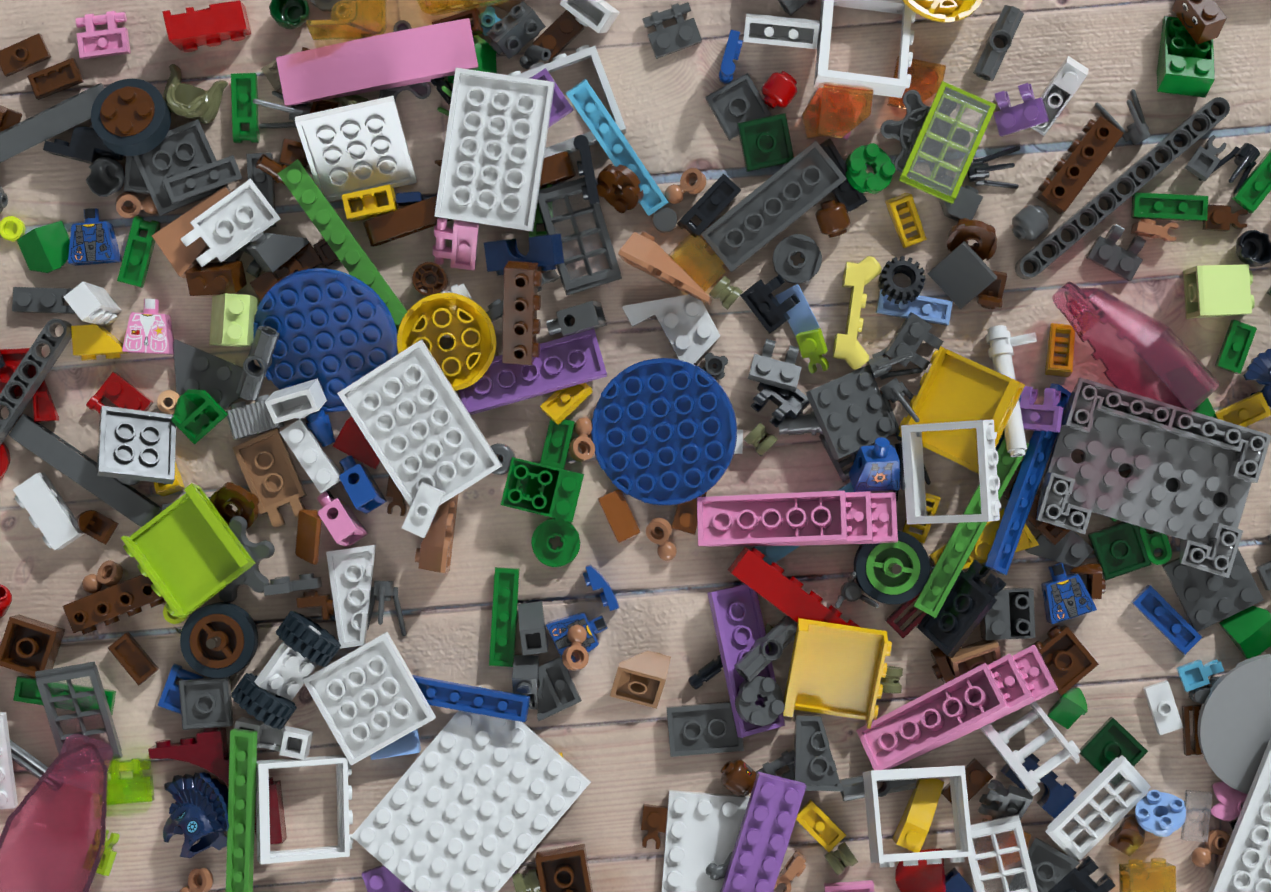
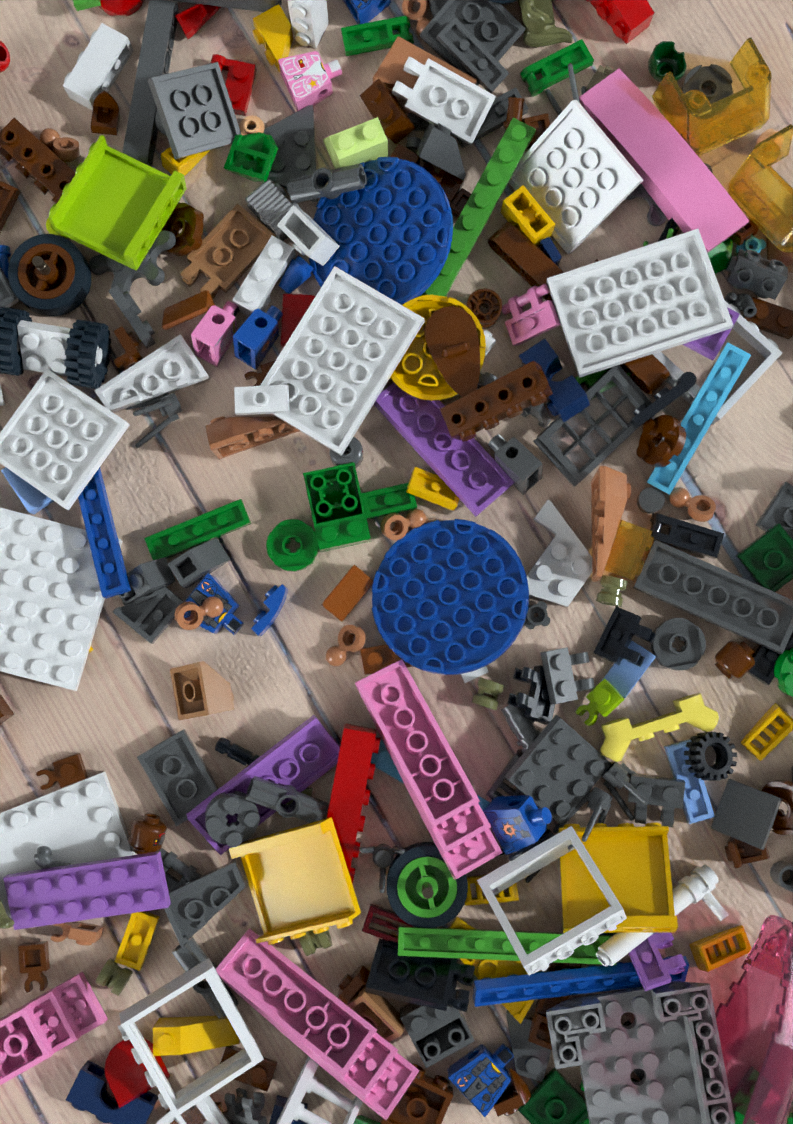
camera: 65 degrees right, 5 degrees down
none -> reddish brown shield [425,306,480,397]

